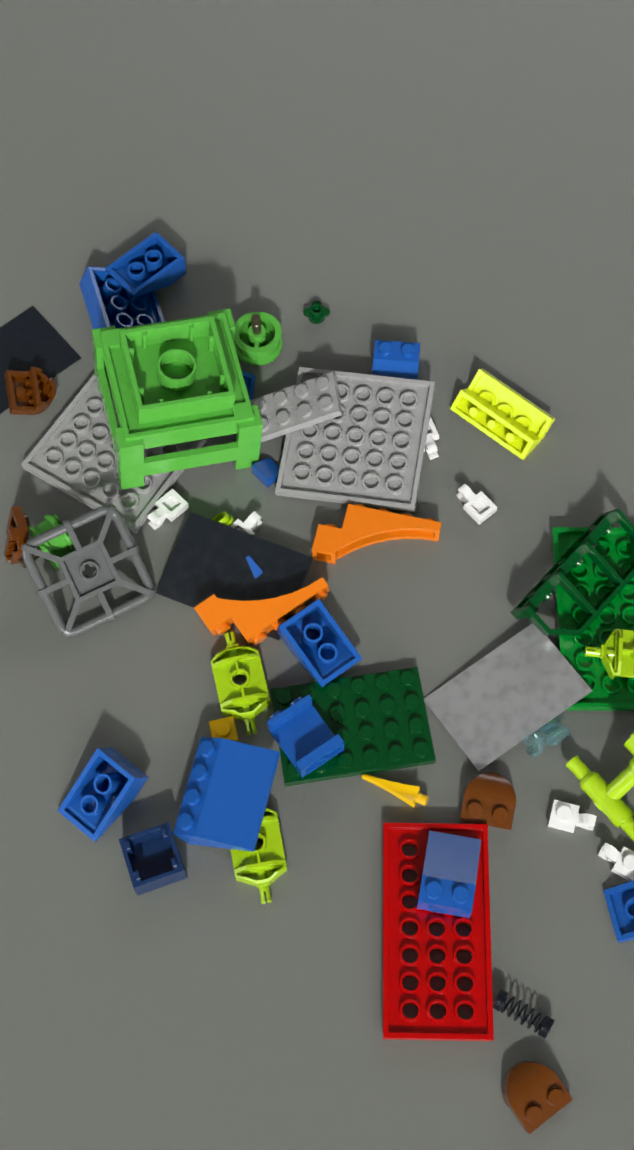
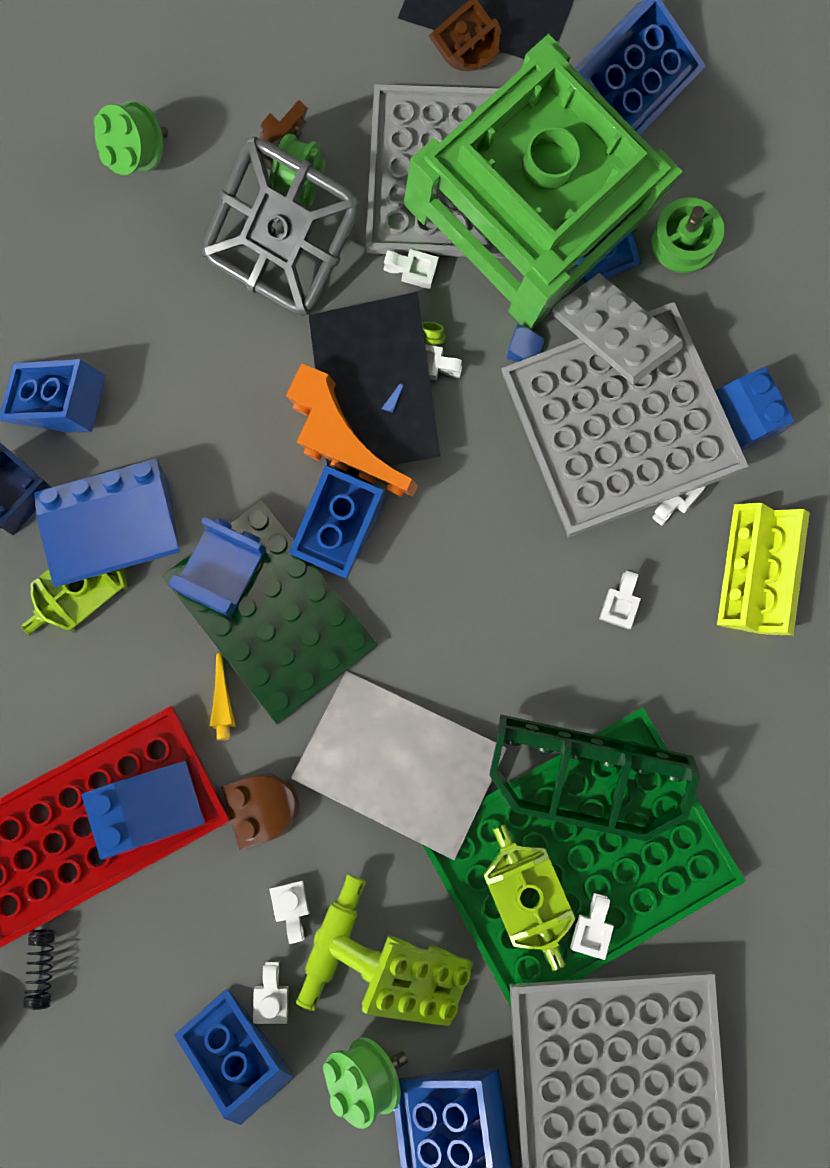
camera: 60 degrees right, 15 degrees up
blue slope [105,232,187,297] -> none
yellow plate [209,716,239,742] -> none
lime plate [210,632,271,735] -> none
dark green plate [303,301,330,324] -> none
orange arch [312,504,442,564] -> none
clear light blue plate [523,718,570,758] -> none

